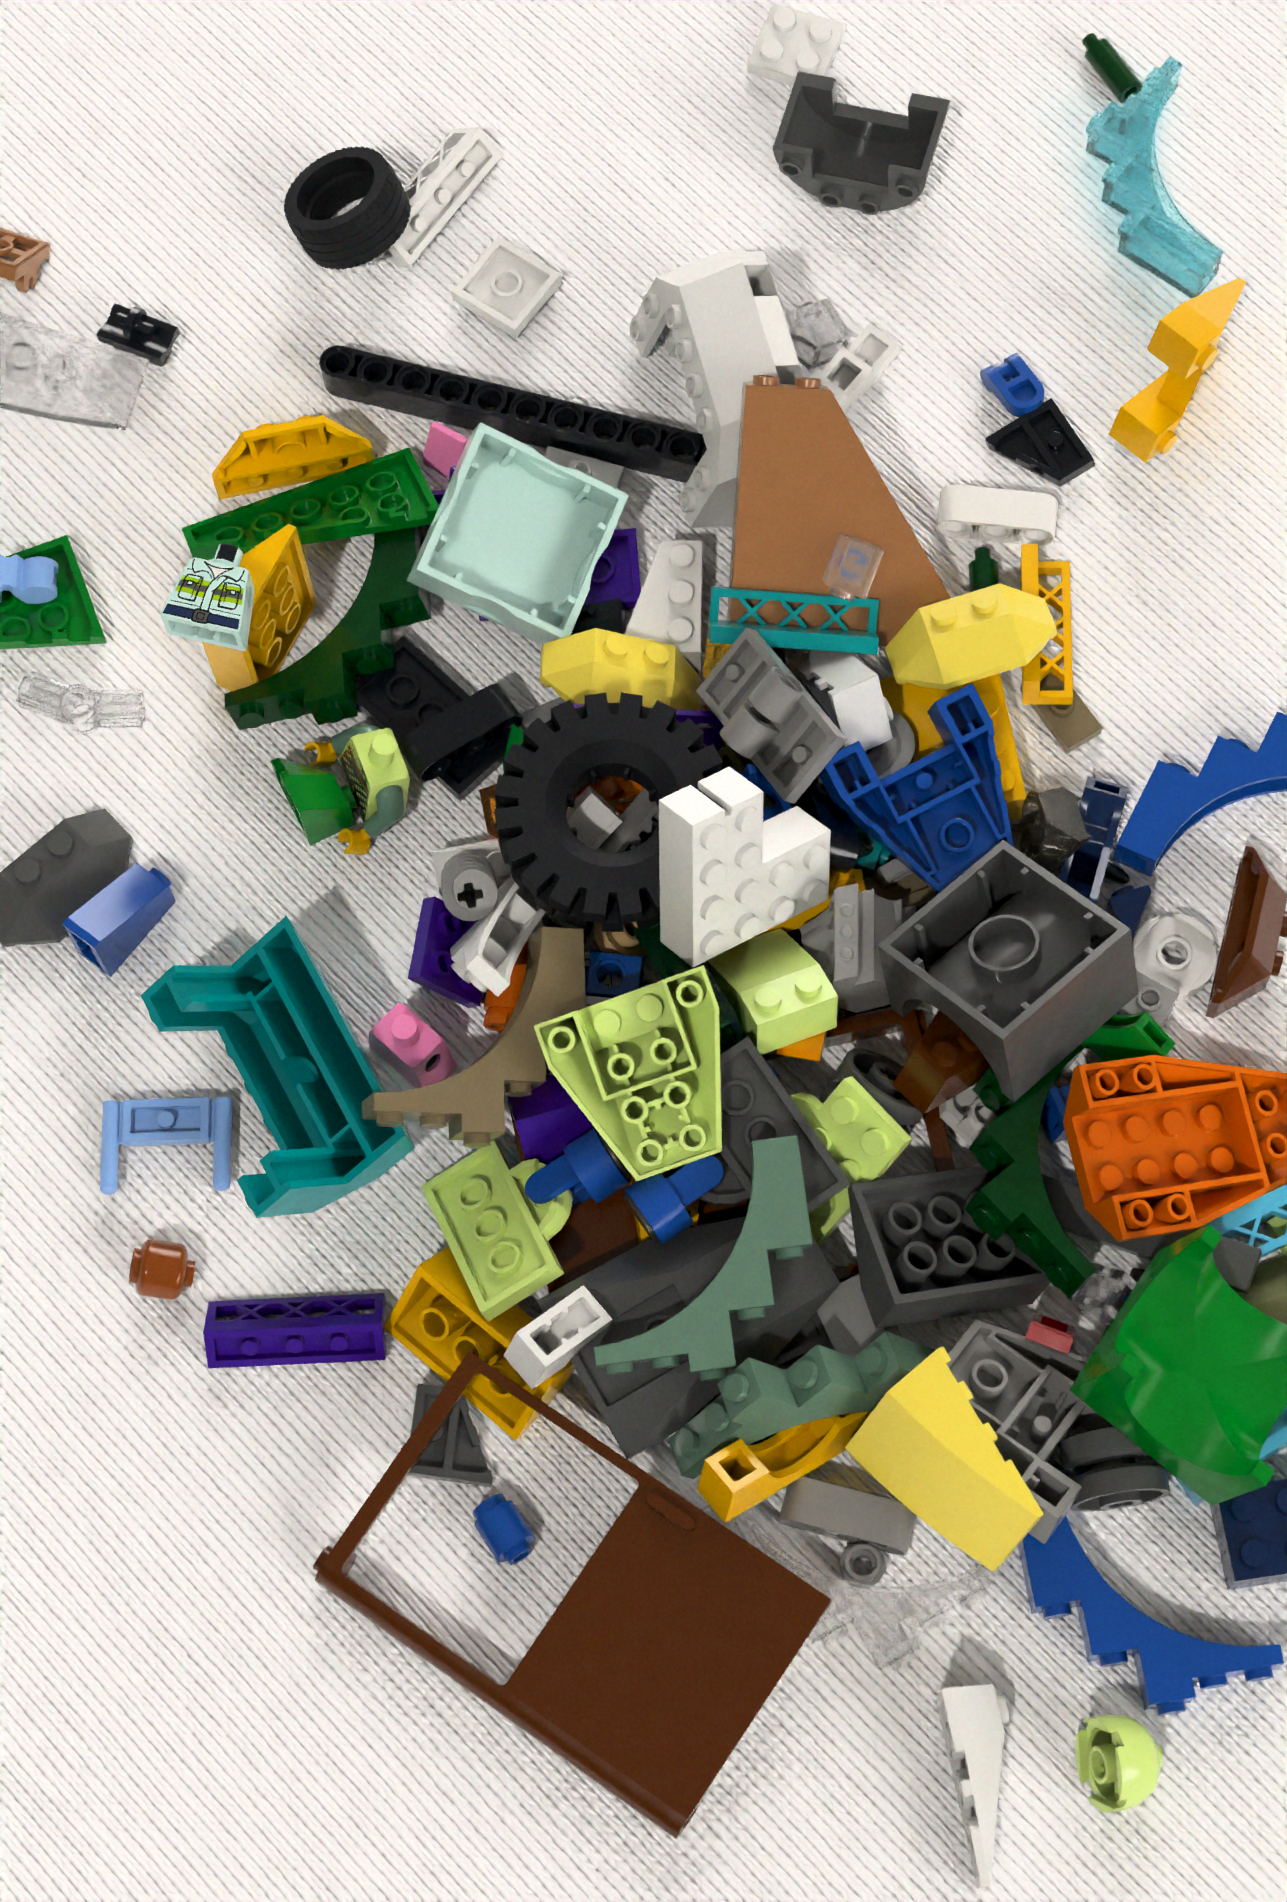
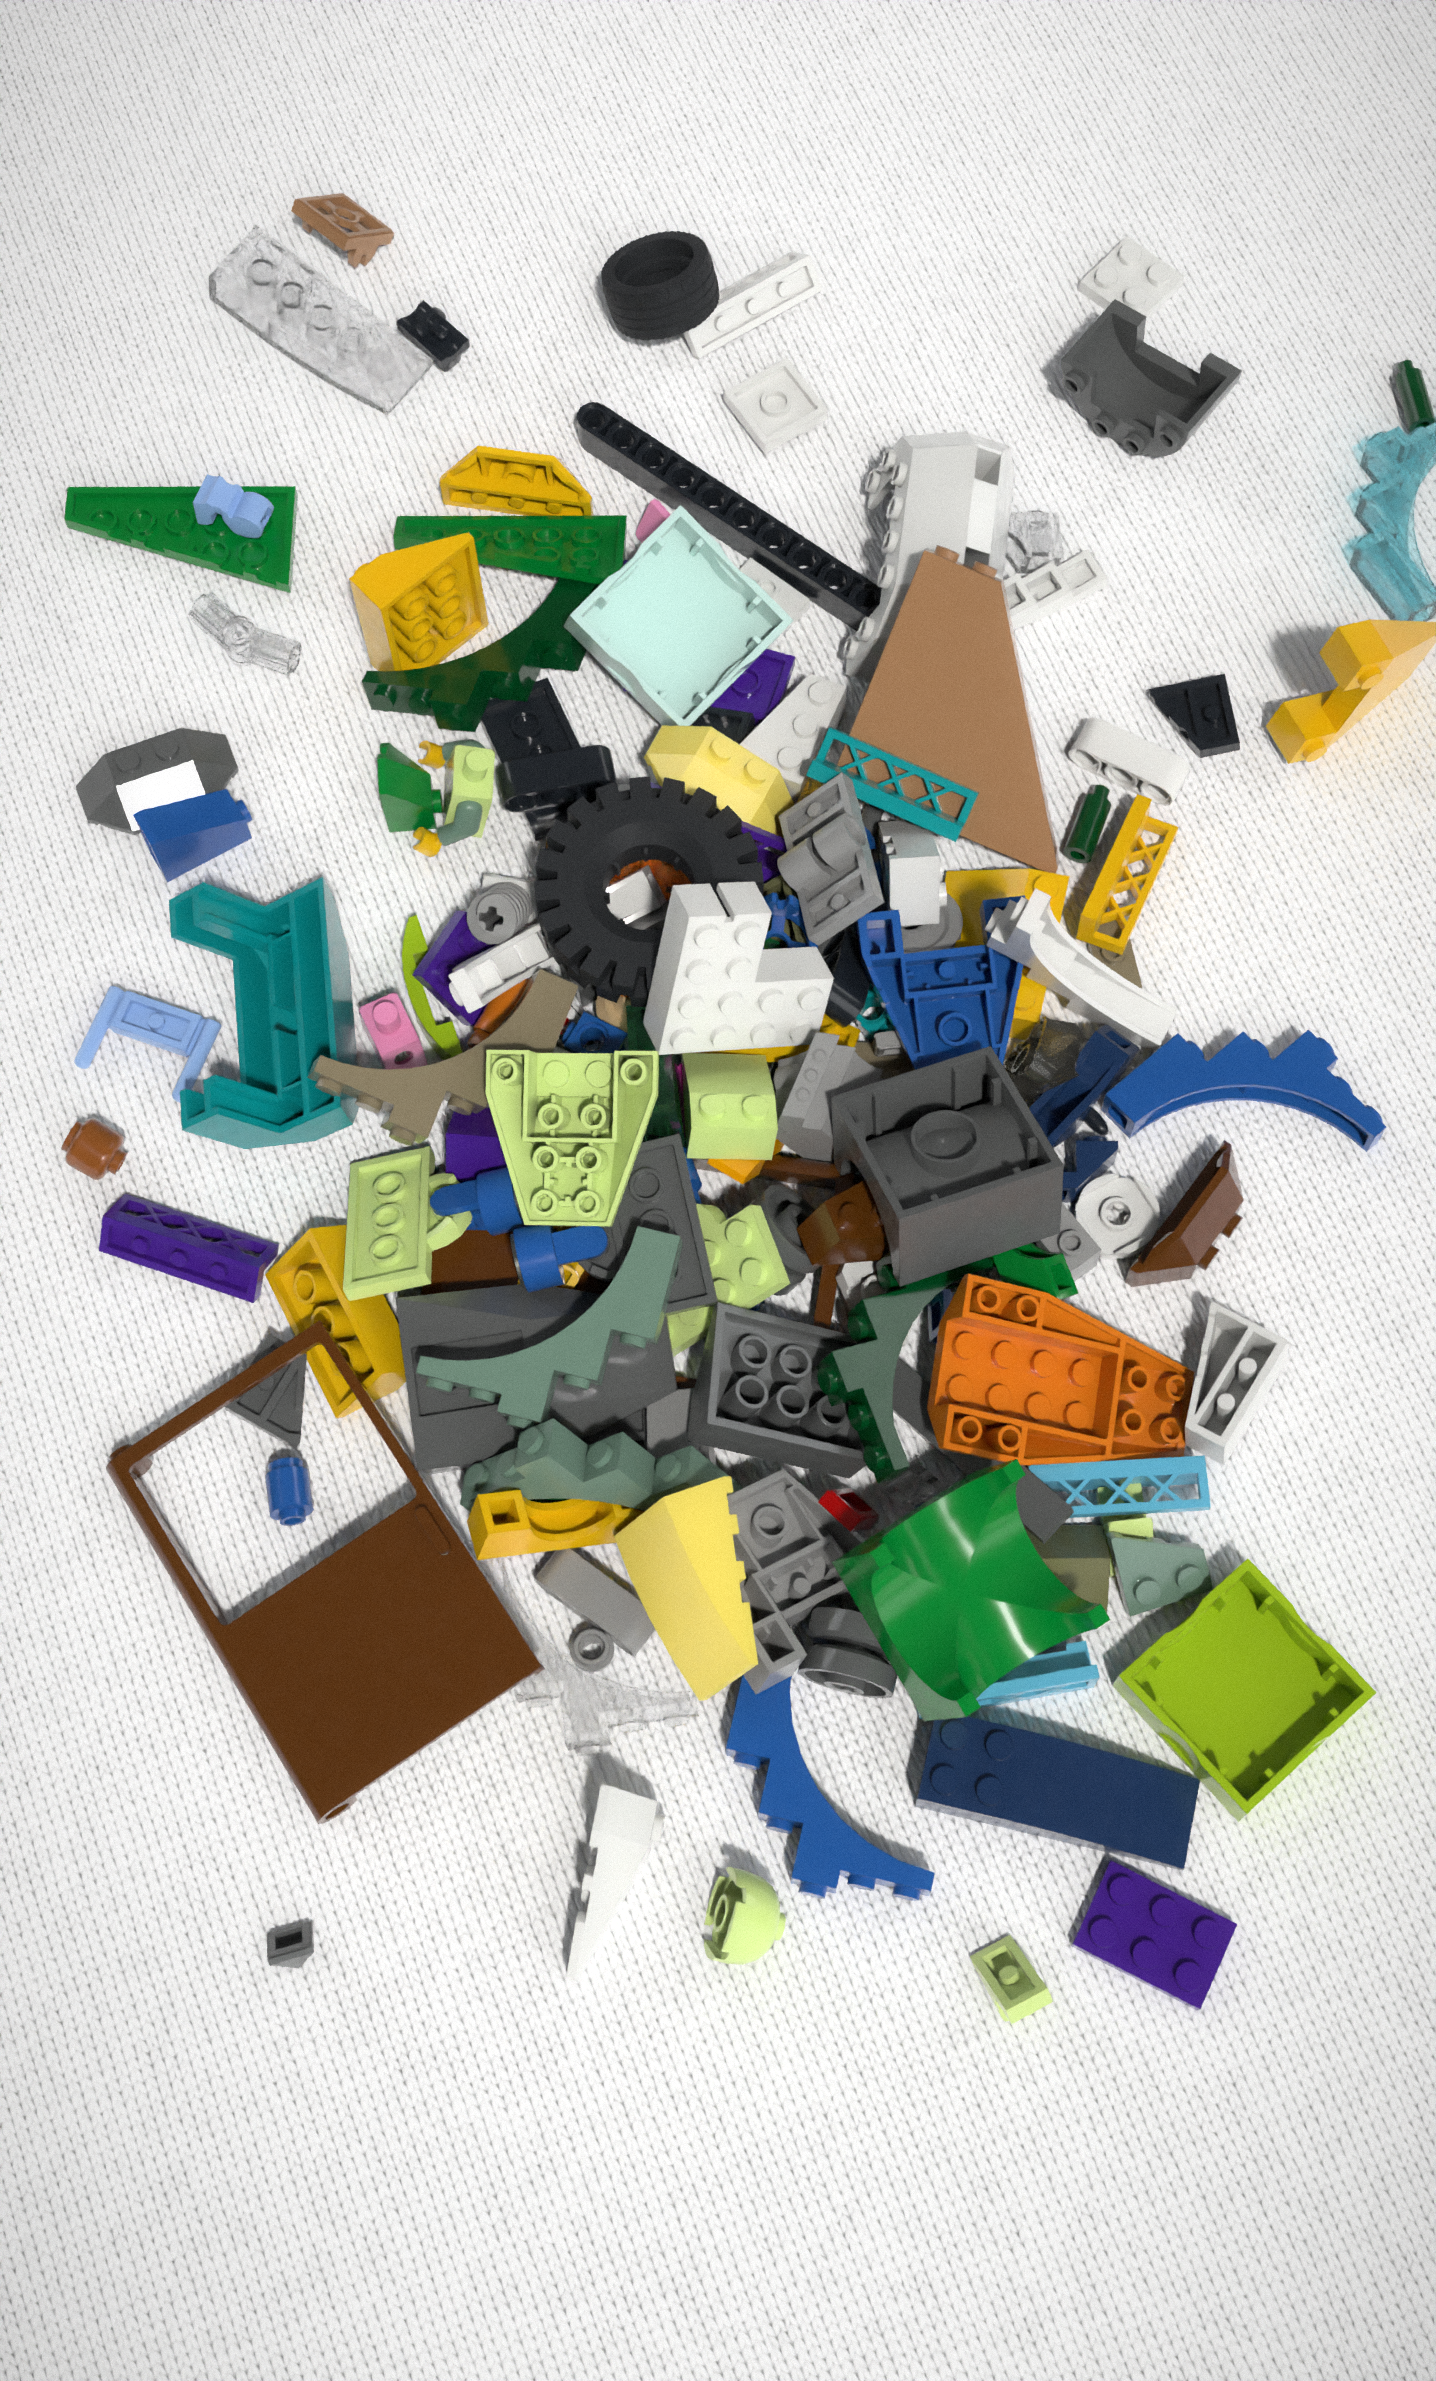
camera: 20 degrees right, 0 degrees up
light aqua torso [160,544,255,651] -> none
white arch [503,1285,612,1390] -> none
clear brick [822,532,884,602] -> none
light yellow wedge [885,583,1058,690] -> none
blue plate [980,353,1044,417] -> none
none -> lime slope [402,915,463,1060]
none -> white arch [985,888,1179,1053]

